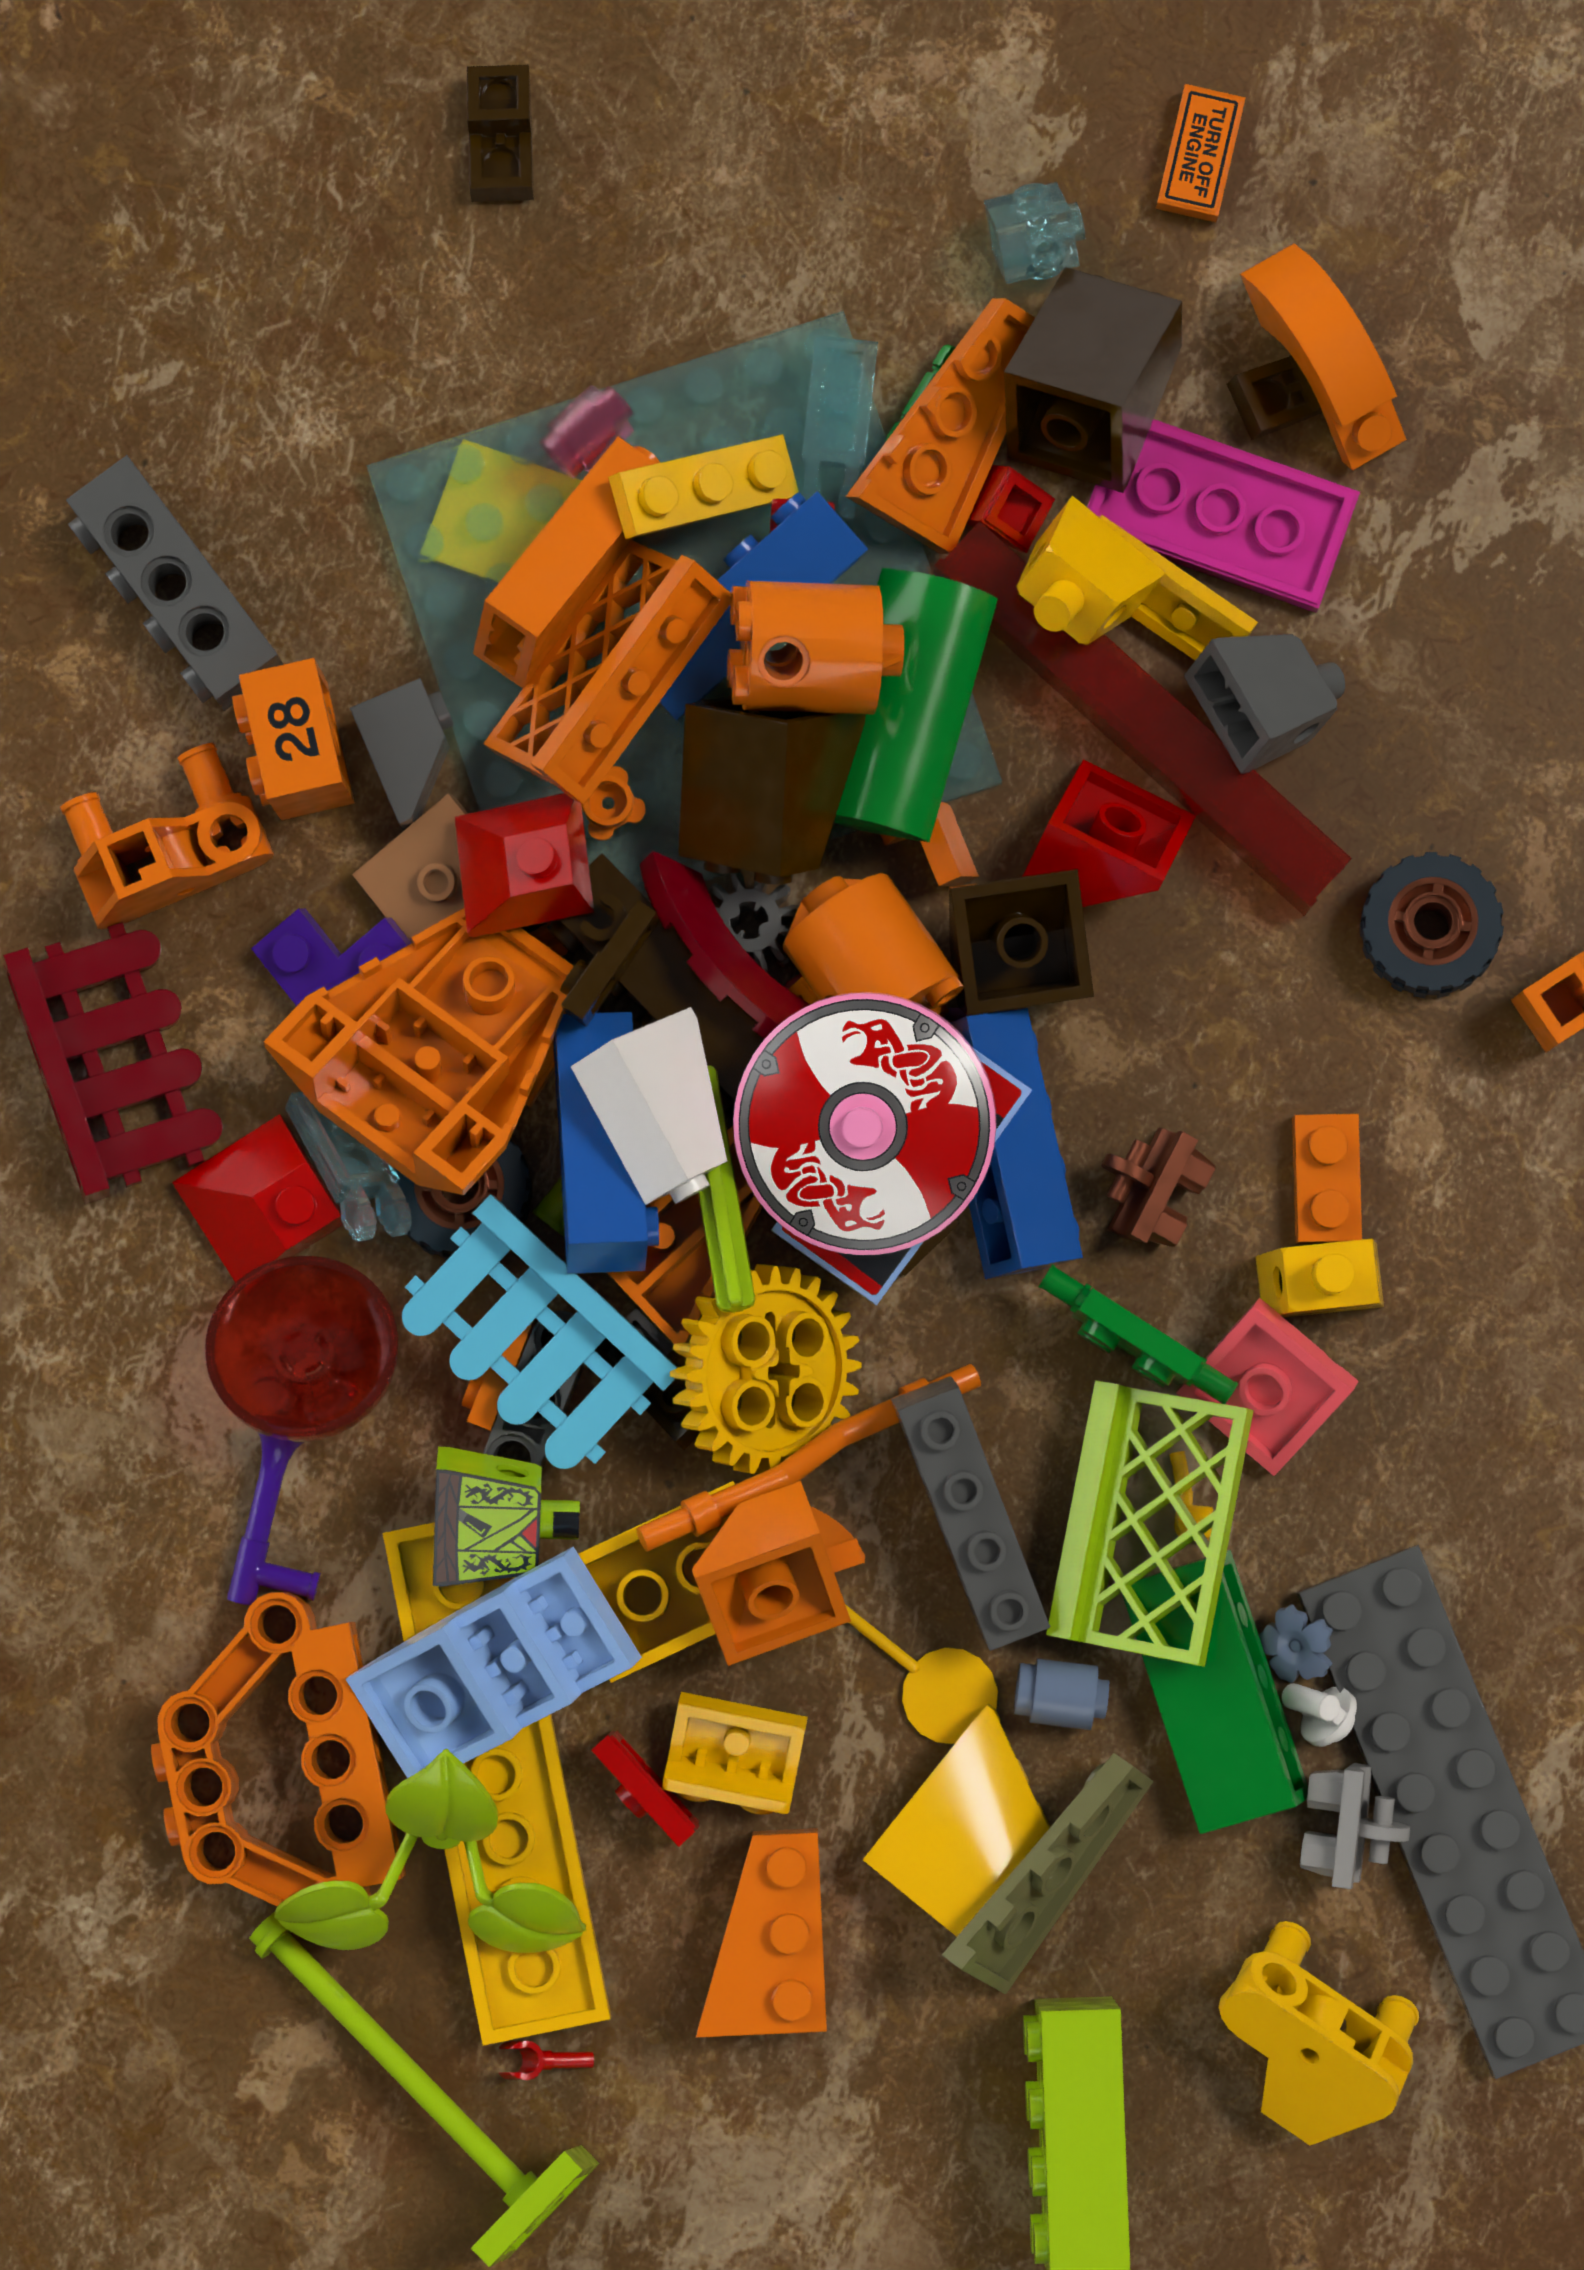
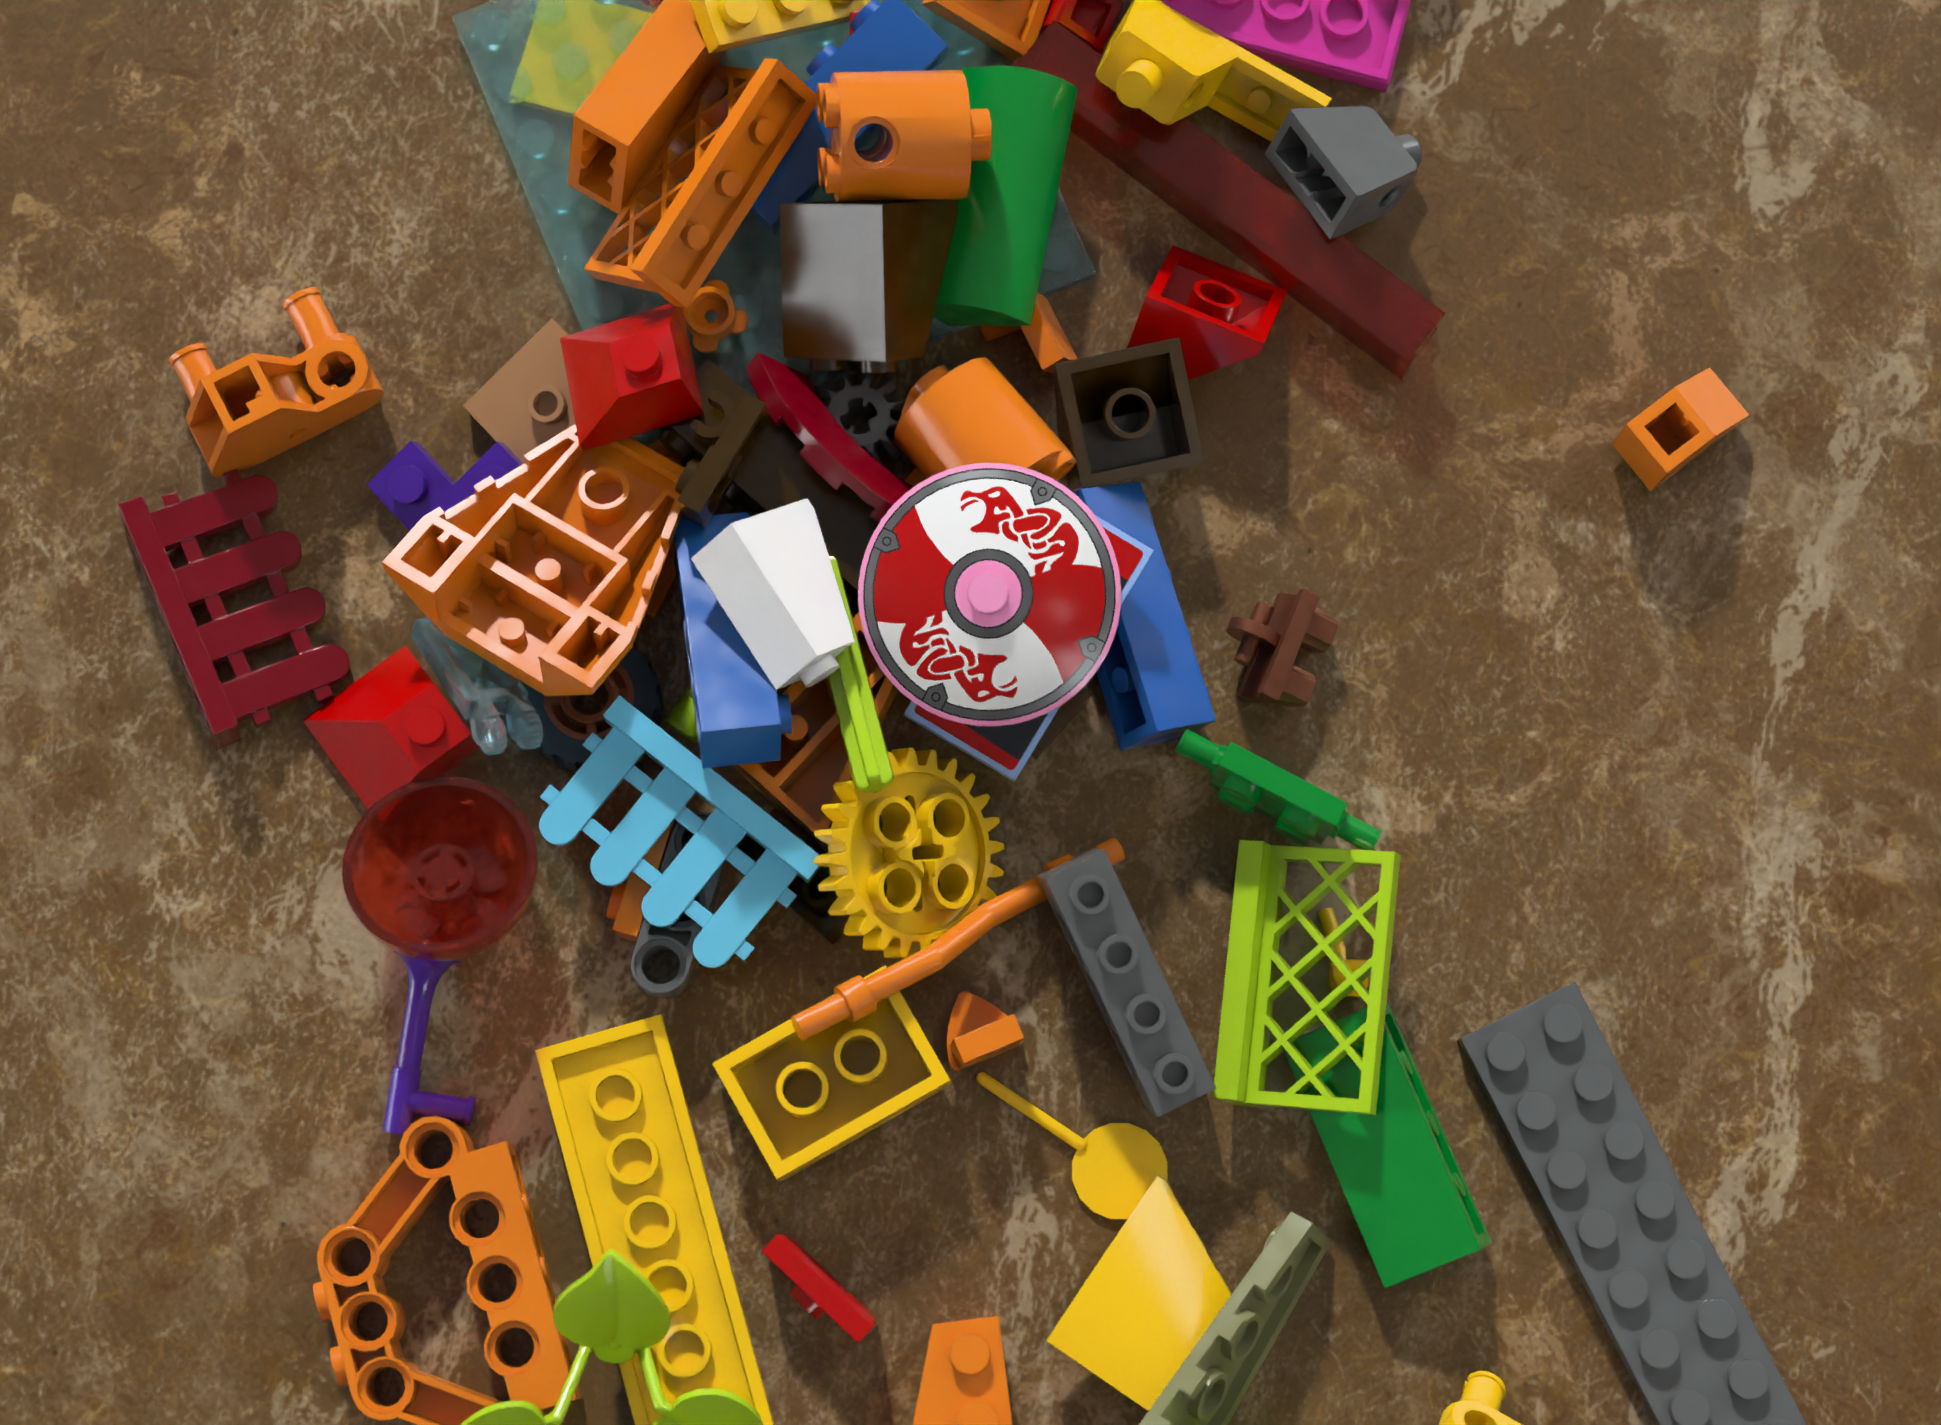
camera: 10 degrees left, 5 degrees down
dark grey brick [66,455,284,711] -> none
orange brick [232,658,355,820] -> none
light blue slope [346,1546,642,1778] -> none
dark grey slope [350,678,454,831] -> none
torso [433,1446,580,1586] -> none
yellow bracket [662,1692,808,1815] -> none
orange slope [692,1481,851,1666] -> none
sand blue brick [1014,1658,1110,1730] -> none
coral hinge [1176,1297,1359,1476] -> none
yellow torso [1256,1239,1384,1318] -> none
sand blue plant [1258,1604,1333,1683] -> none
white plate [1282,1683,1357,1747] -> none
orange plate [1292,1114,1362,1244] -> none
light grey hips [1300,1763,1410,1889] -> none
black wheel [1360,852,1504,998] -> none

